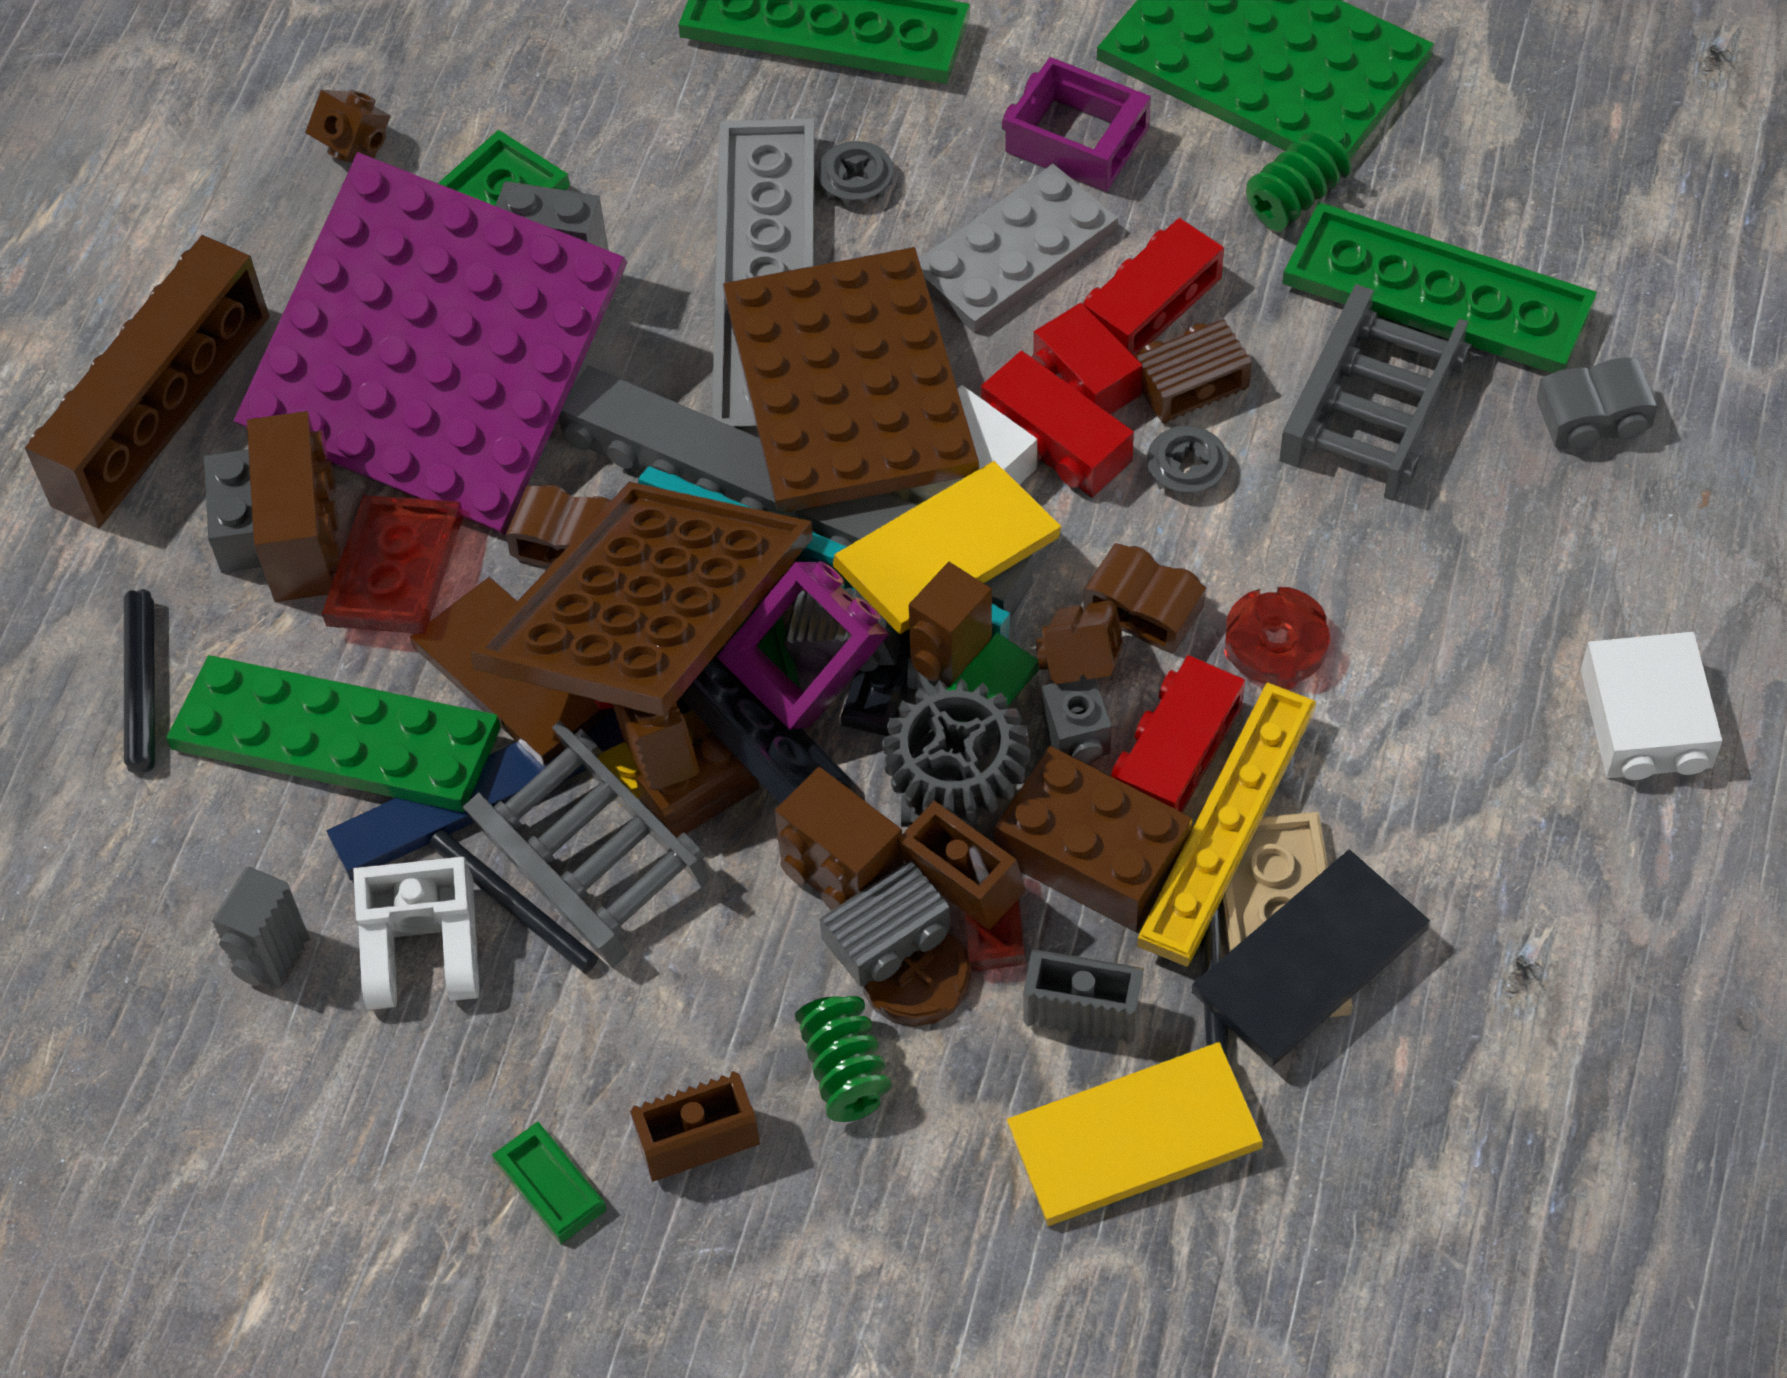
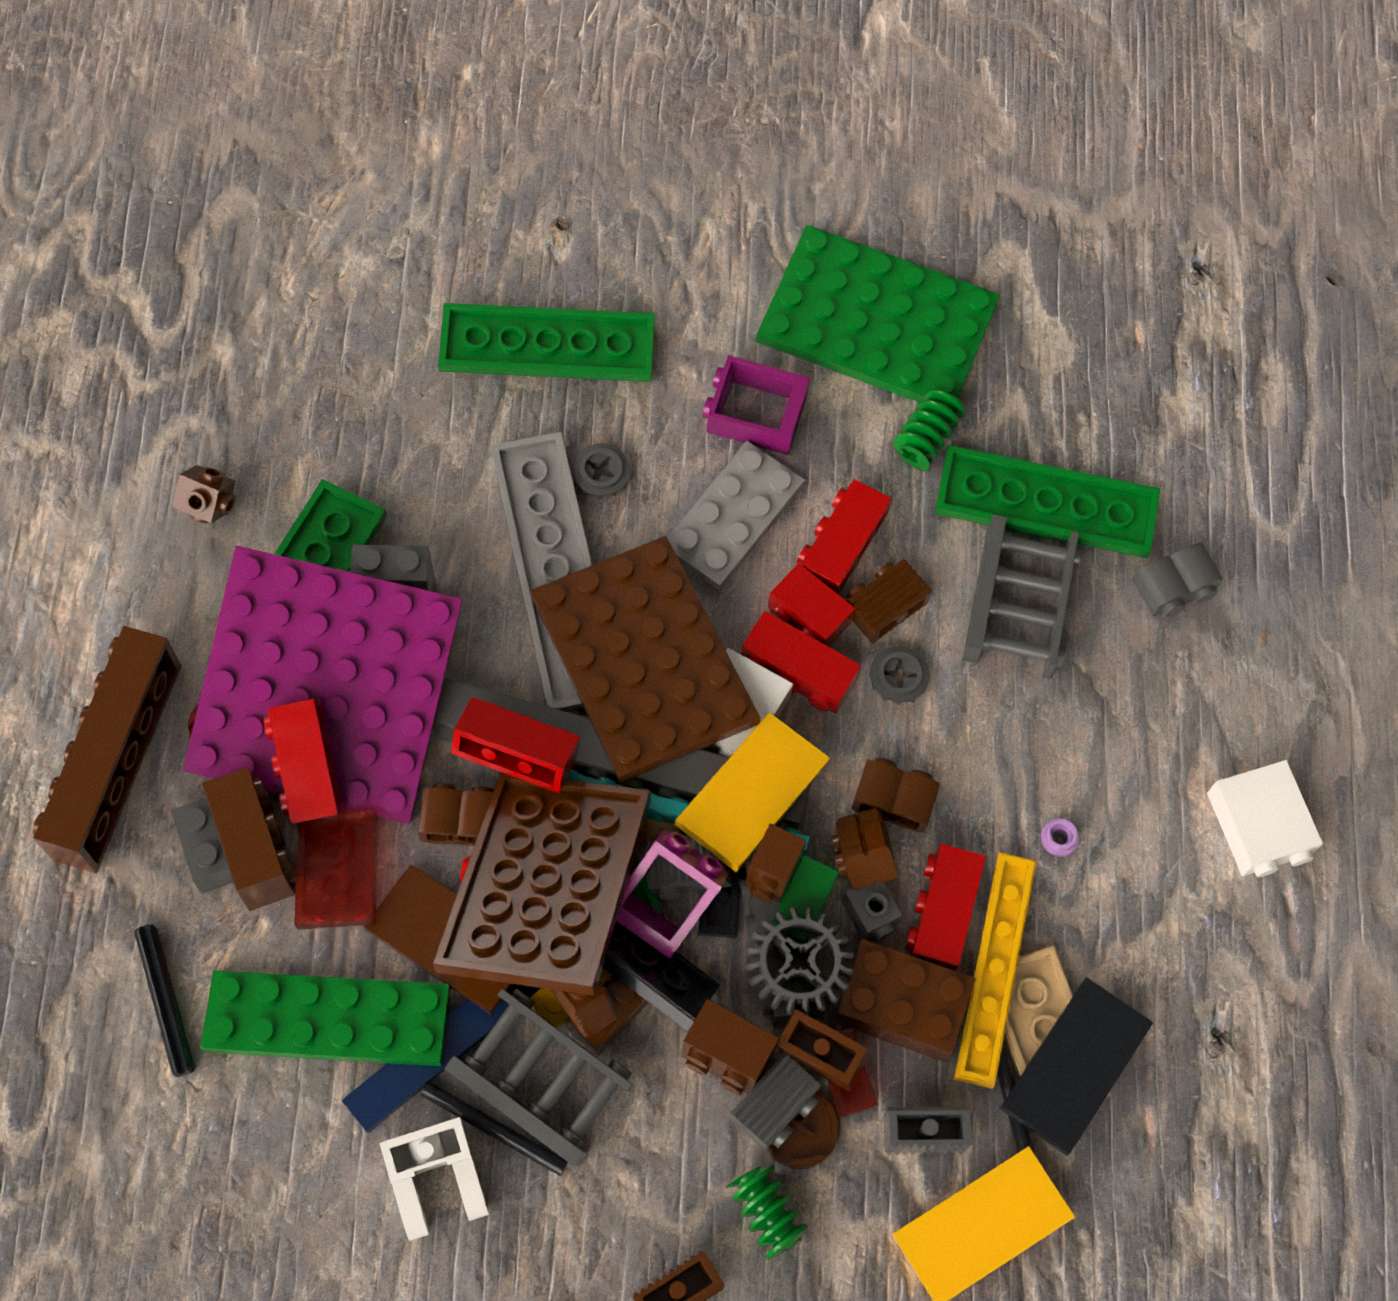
camera: 20 degrees left, 10 degrees up
dark grey brick [211,867,310,987] -> none
clear red plate [1224,587,1330,690] -> none
none -> red brick [264,697,343,824]
none -> red brick [451,697,580,793]
none -> lavender plate [1040,818,1079,857]

